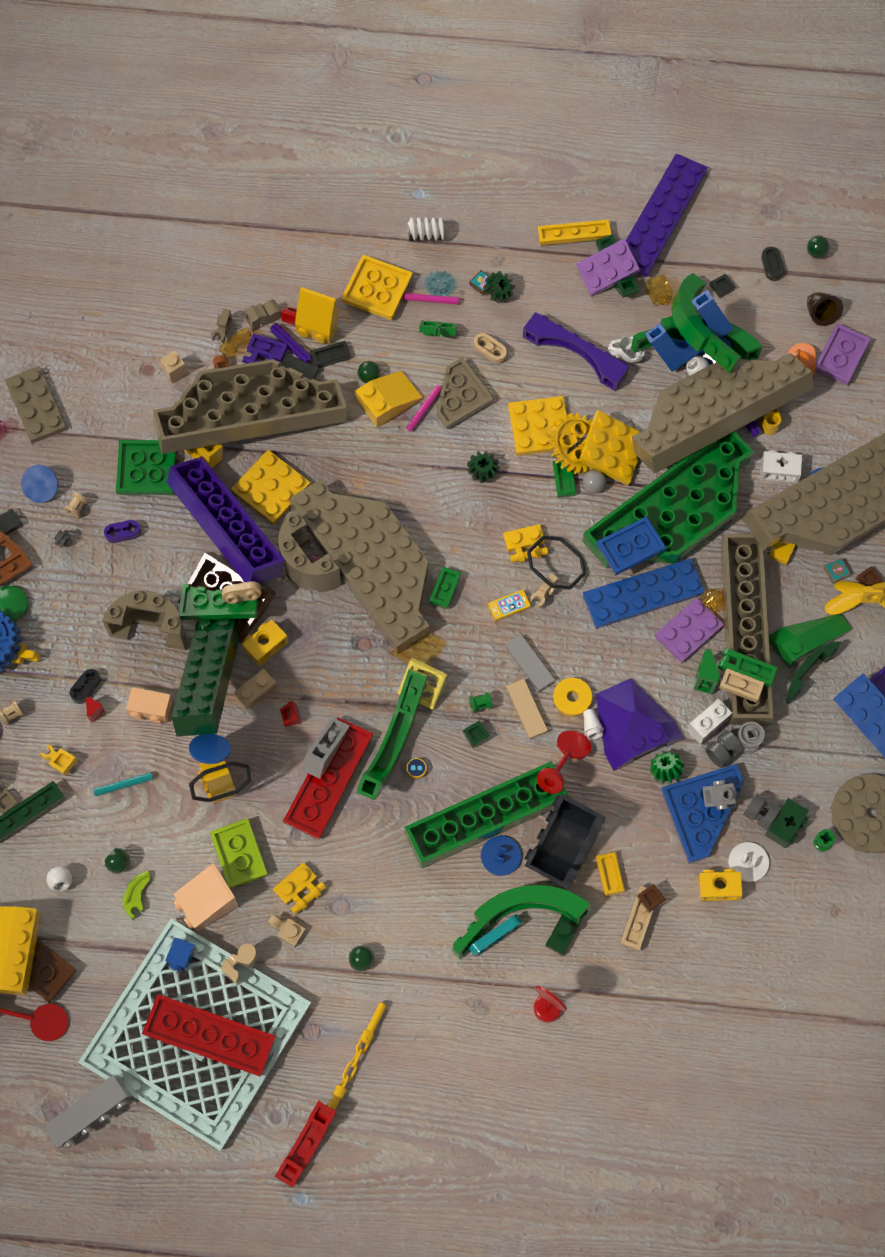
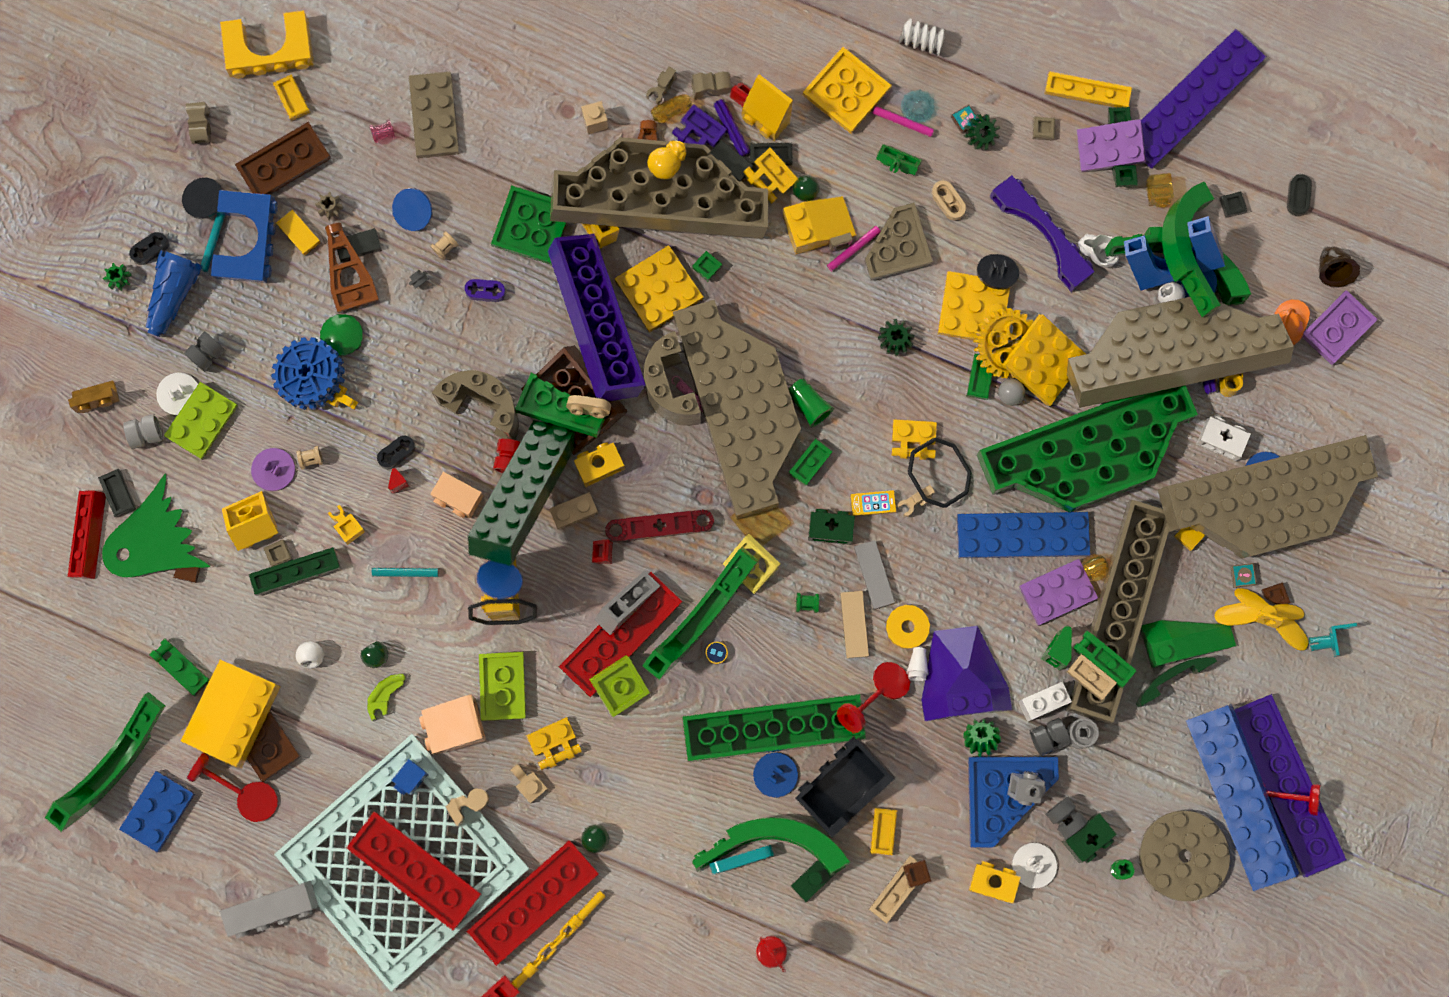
camera: 15 degrees right, 10 degrees up
dark green plate [462,720,490,748] -> none
blue tile [596,516,666,576] -> none
dark green piece [807,235,830,259] -> none
none -> red plate [467,840,599,966]
none -> red wheel [493,438,521,473]
none -> lime plate [589,655,650,717]
none -> dark red piece [605,509,714,542]
none -> yellow hair [647,140,686,179]
none -> green plate [692,251,722,282]
none -> yellow plate [743,148,798,204]
none -> green plant [788,379,834,428]
none -> dark green brick [808,509,855,545]
none -> dark tan tile [829,233,853,252]
none -> black piece [977,254,1019,289]
none -> dark tan tile [1032,117,1055,140]

